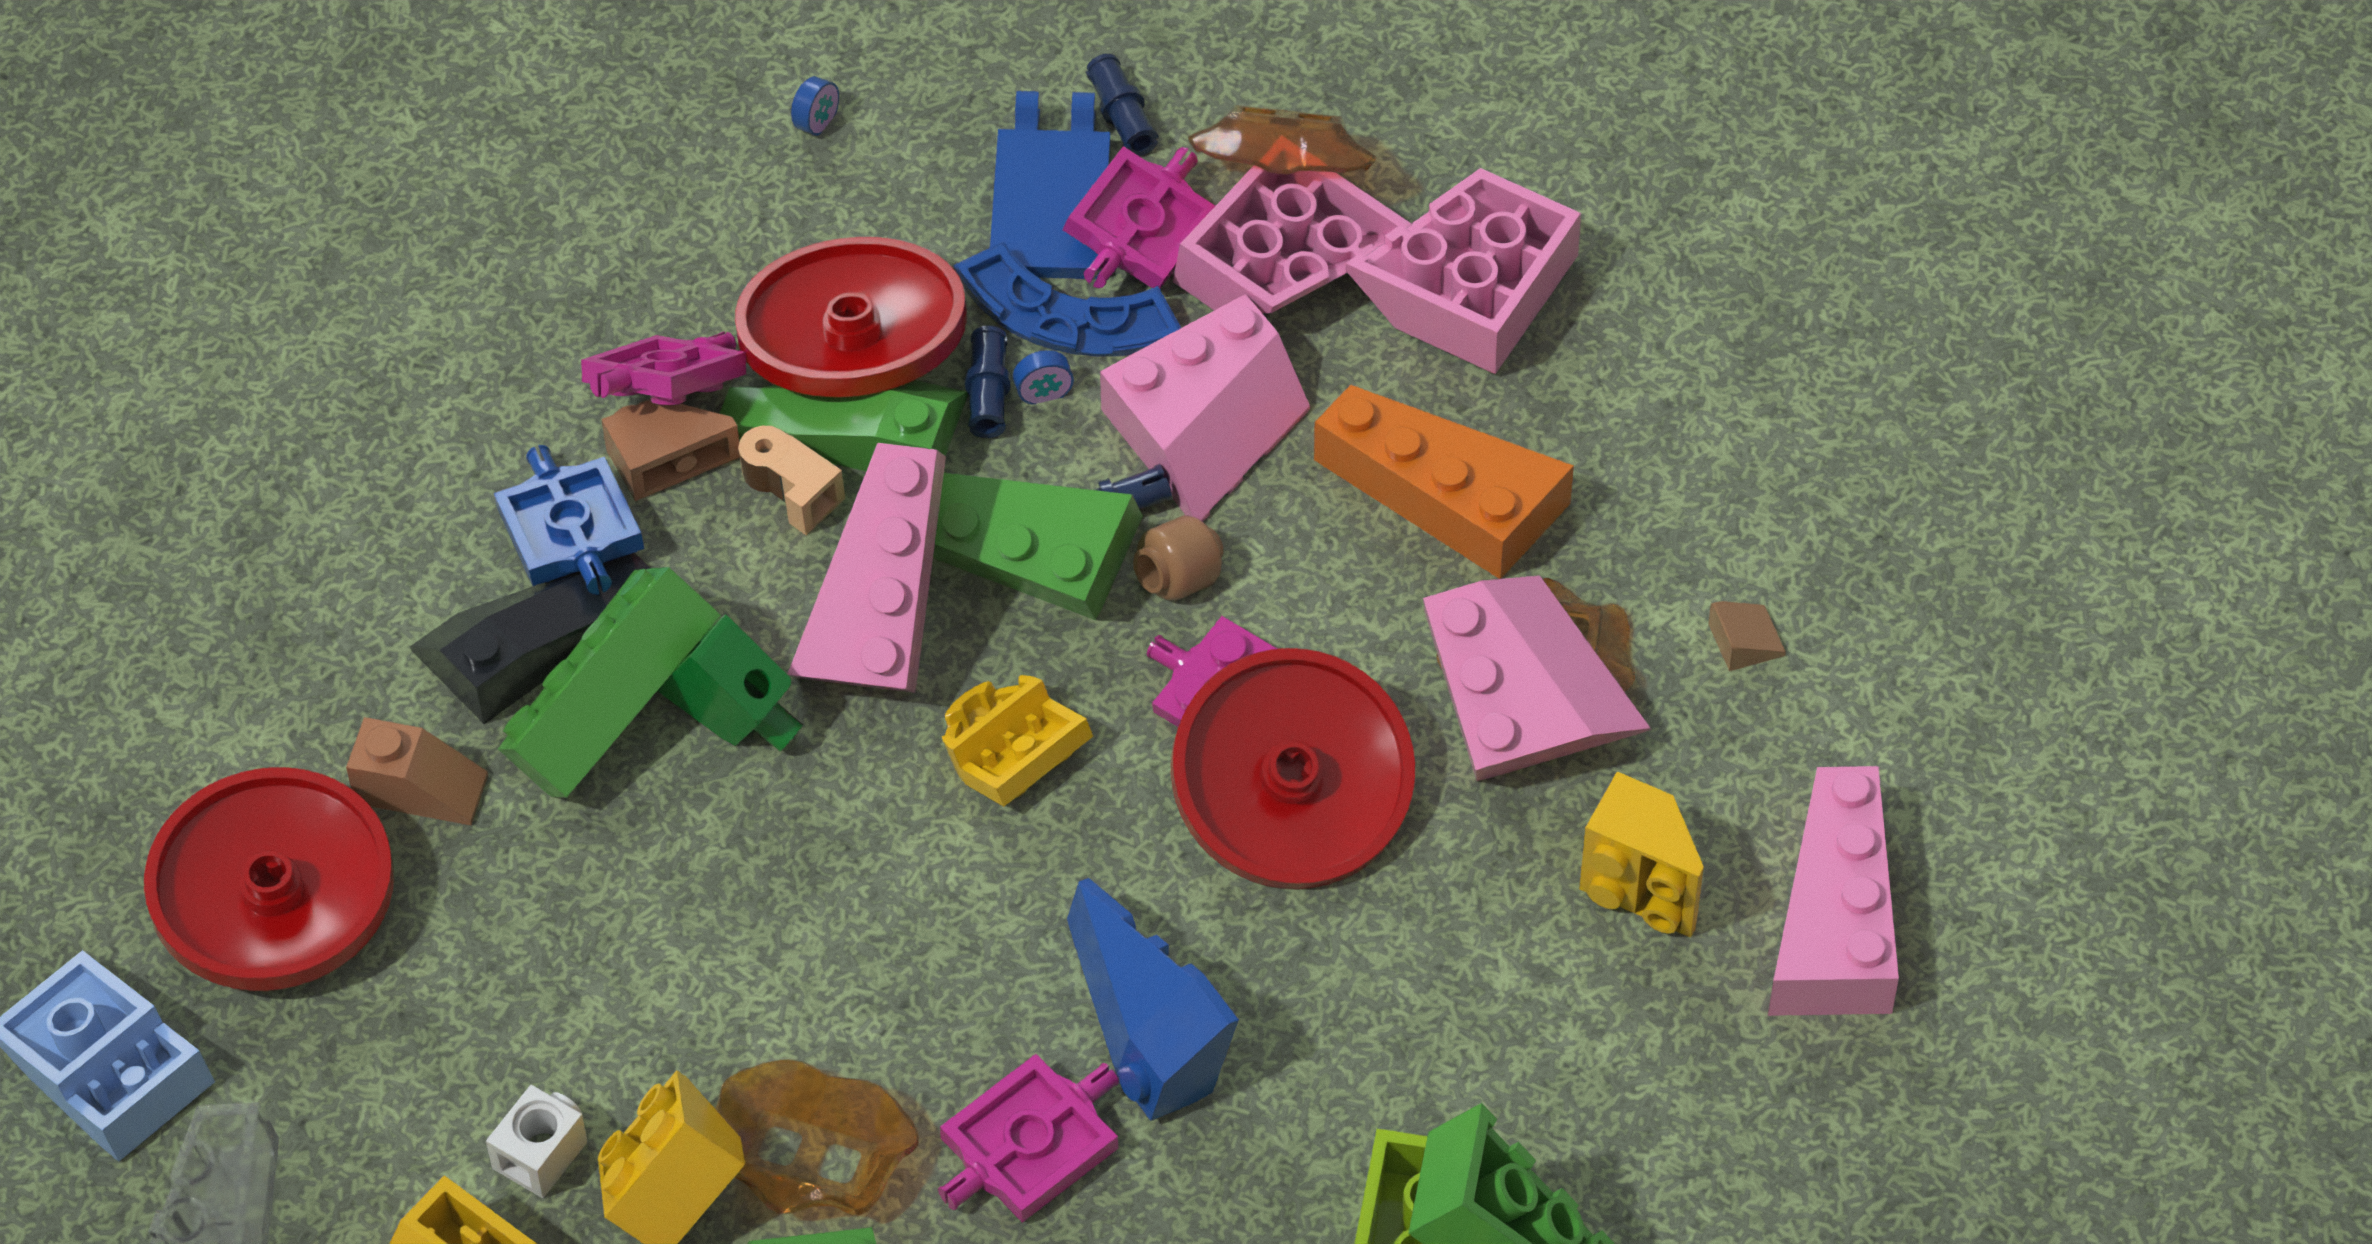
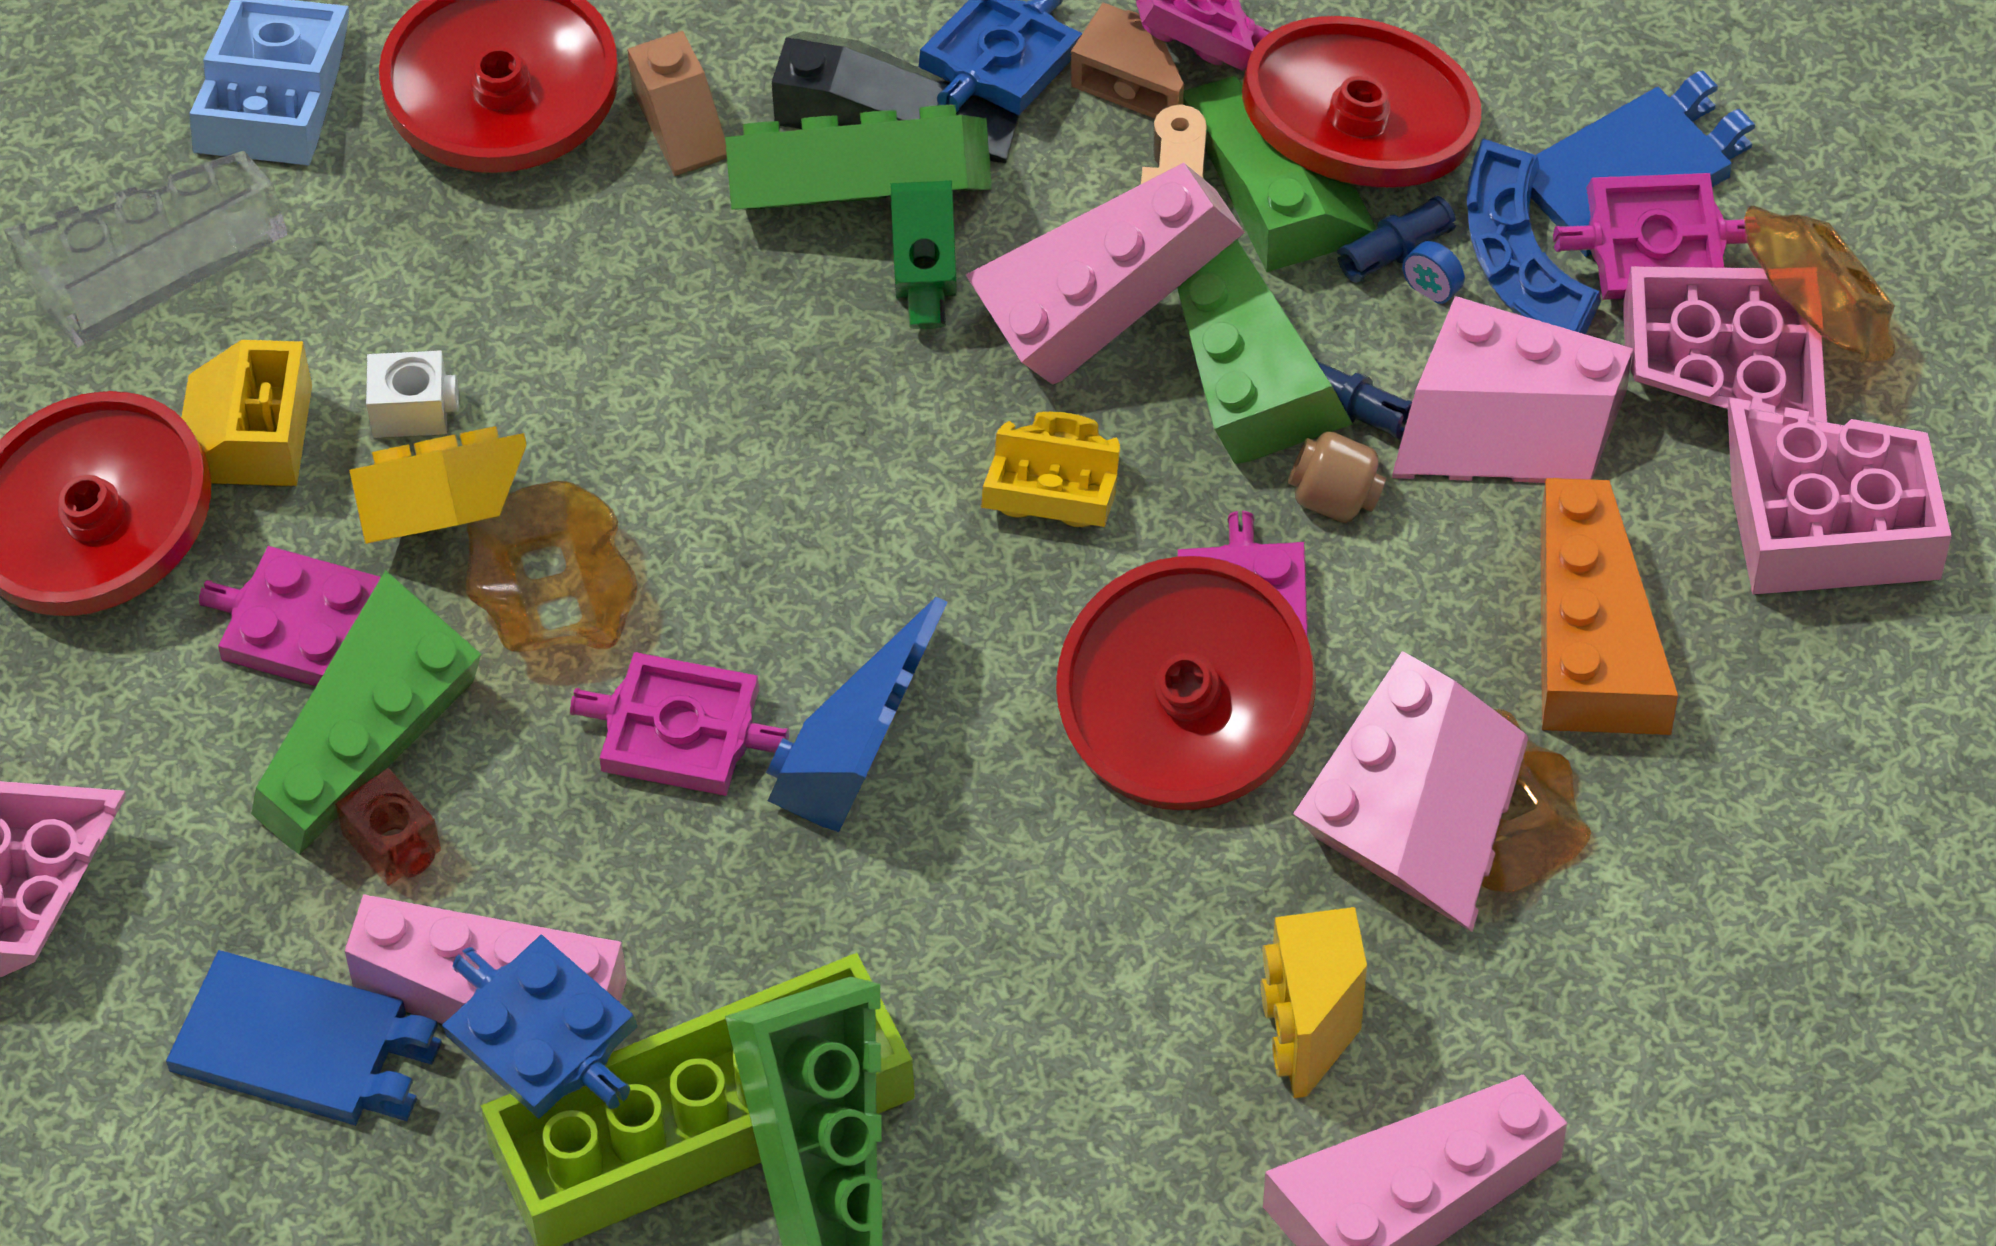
camera: 55 degrees right, 0 degrees up
dark blue pin [1086,54,1159,156] -> none
medium nougat slope [1708,601,1786,671] -> none

